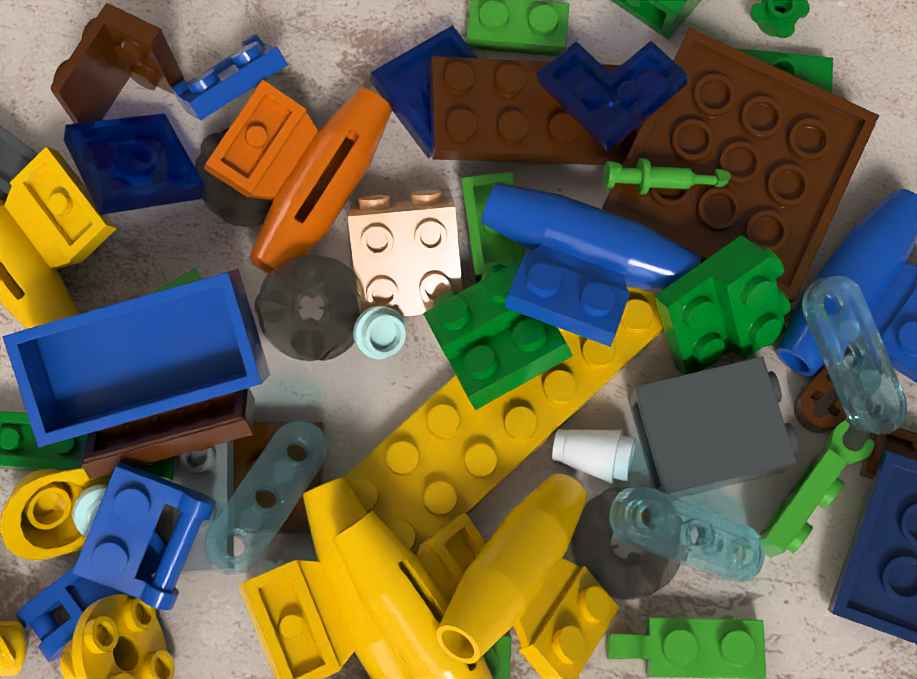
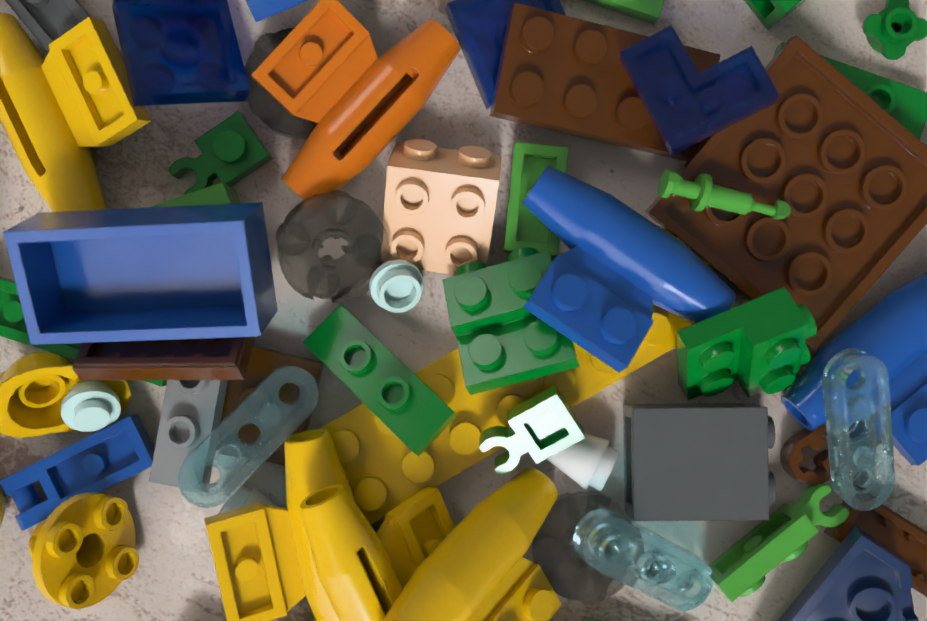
camera: 10 degrees right, 15 degrees up
blue plate [72,462,216,610] -> none
none -> green plate [168,111,273,195]
none -> green plate [302,304,458,456]
none -> plate [479,384,586,474]

